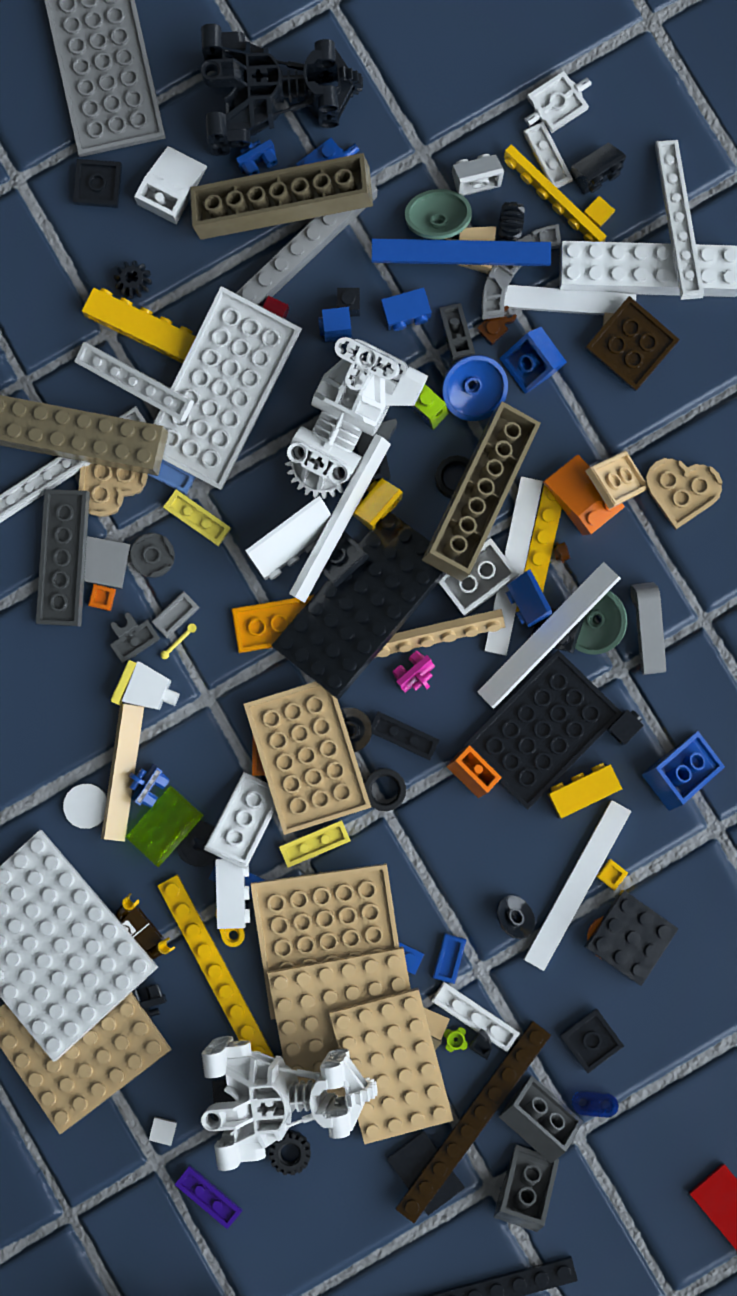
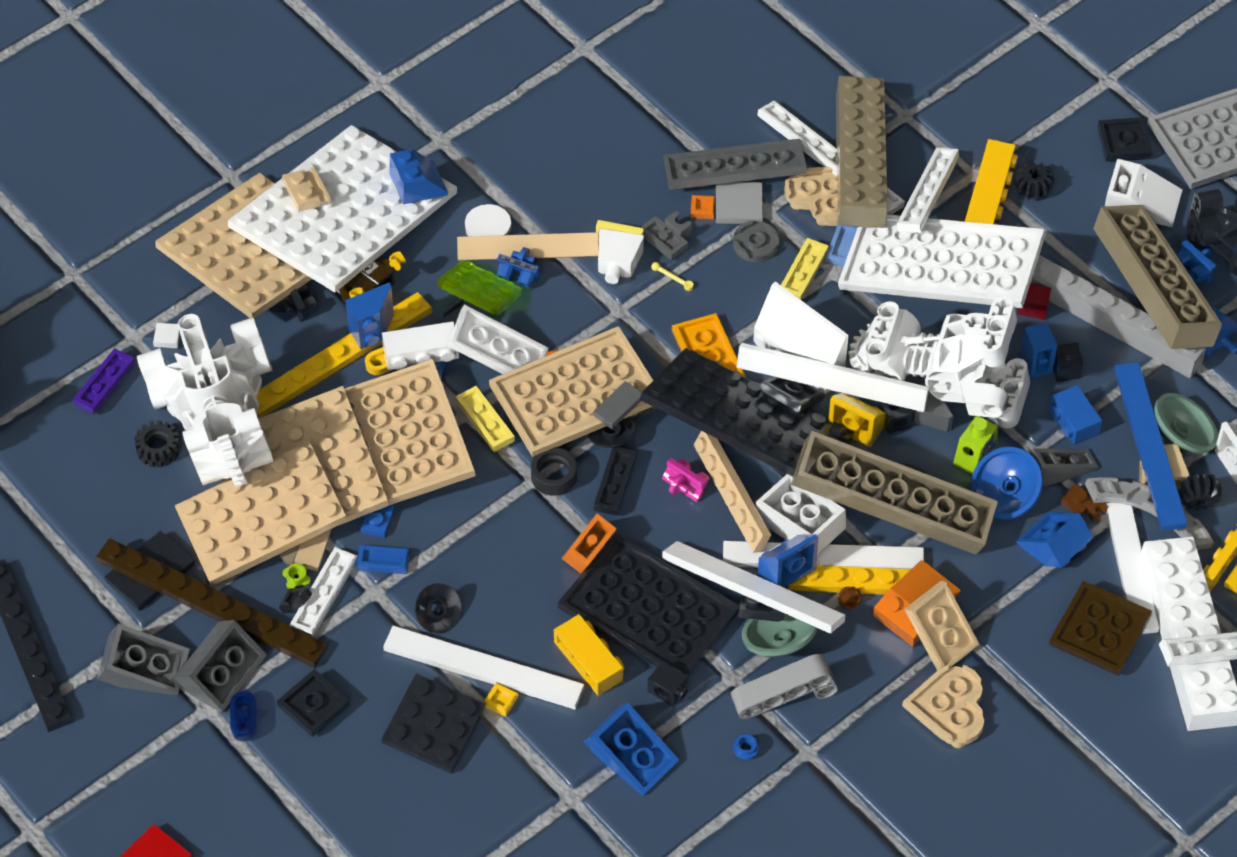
camera: 80 degrees right, 30 degrees down
light grey tile [152,591,200,639] -> none
none -> tan plate [282,167,330,212]
none -> blue slope [345,283,394,349]
none -> blue slope [389,149,448,204]
none -> dark grey tile [593,381,642,429]
none -> blue plate [733,734,759,760]

